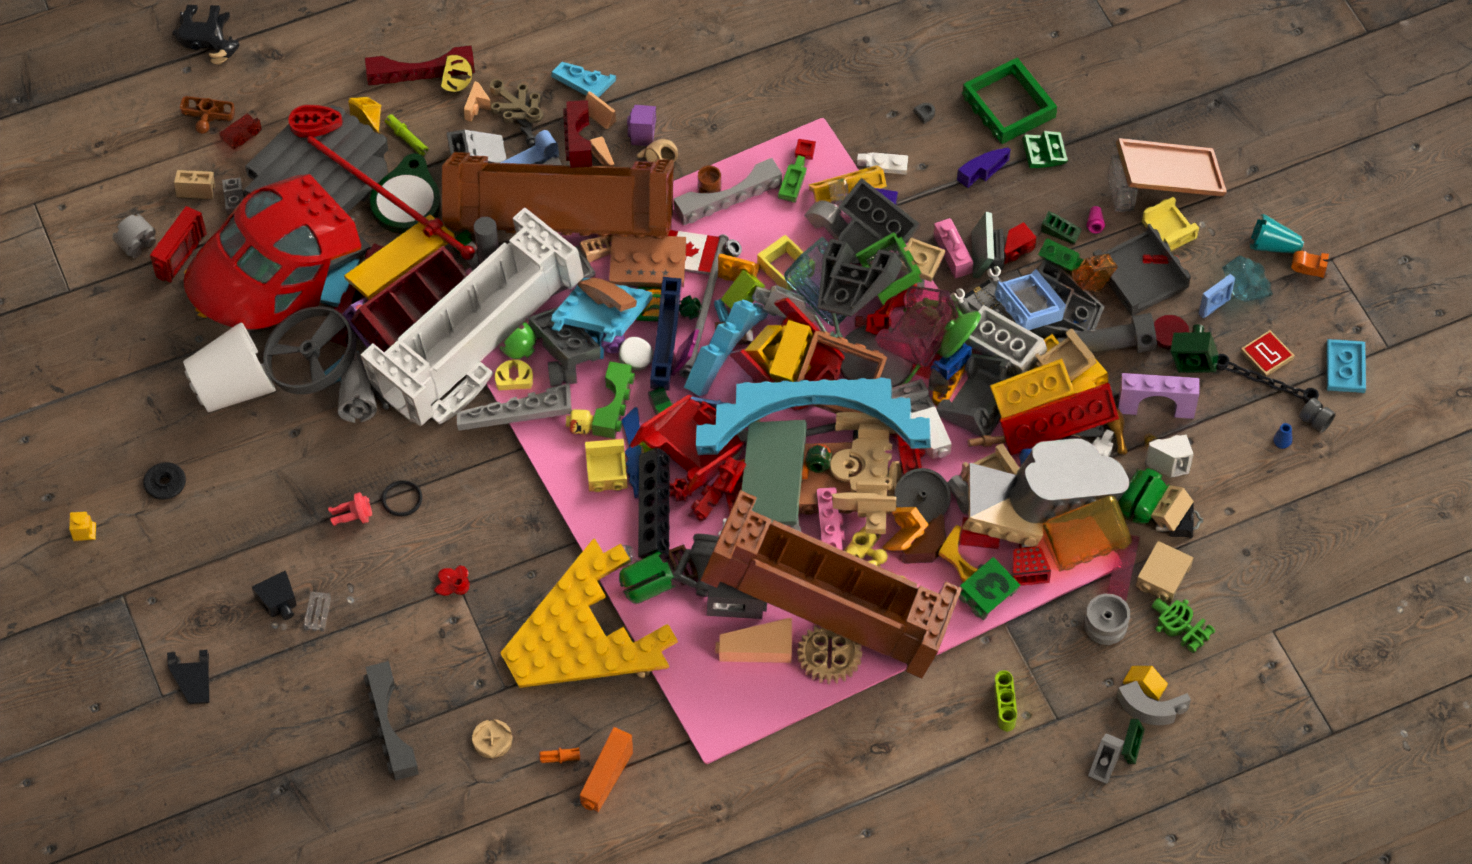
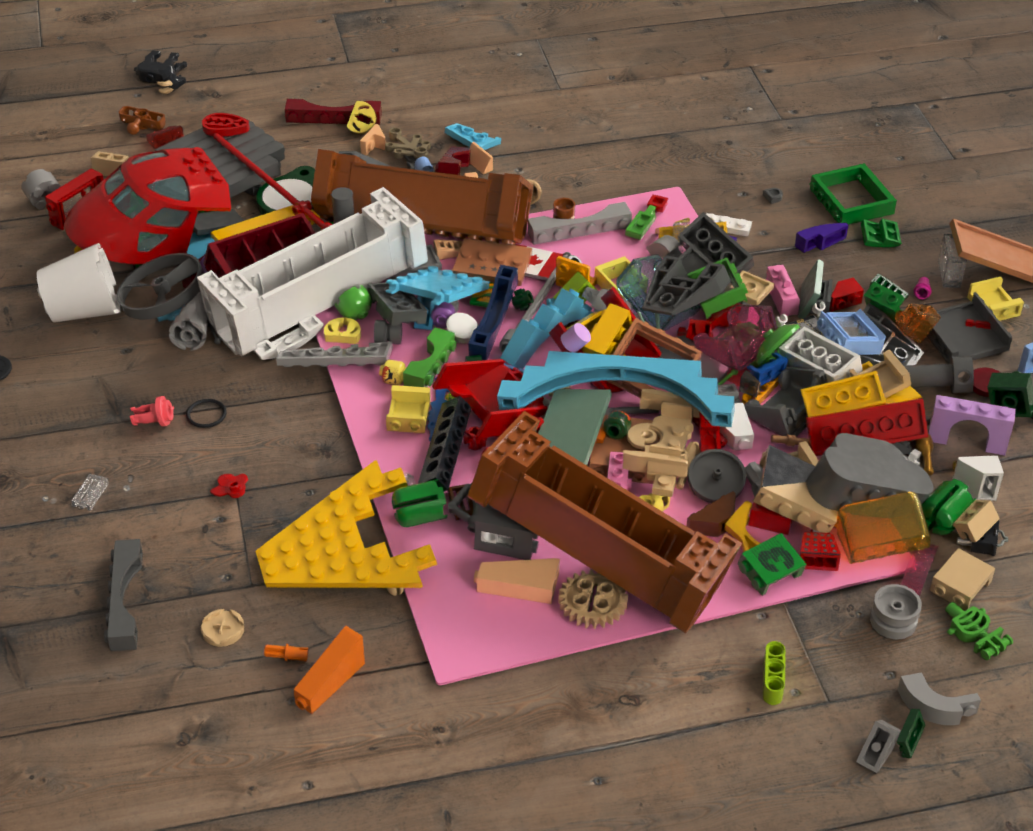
camera: 10 degrees right, 15 degrees down
black torso [252,570,297,620] -> none
yellow slope [348,97,382,133] -> none
lime pin [384,114,429,156] -> none
nougat slope [578,277,637,312] -> none
medium lavender brick [627,105,656,146] -> none
magenta piece [671,329,699,376] -> none
light orange bracket [882,507,929,551] -> none
yellow slope [1123,666,1168,701] -> none
none -> lavender piece [561,323,591,353]

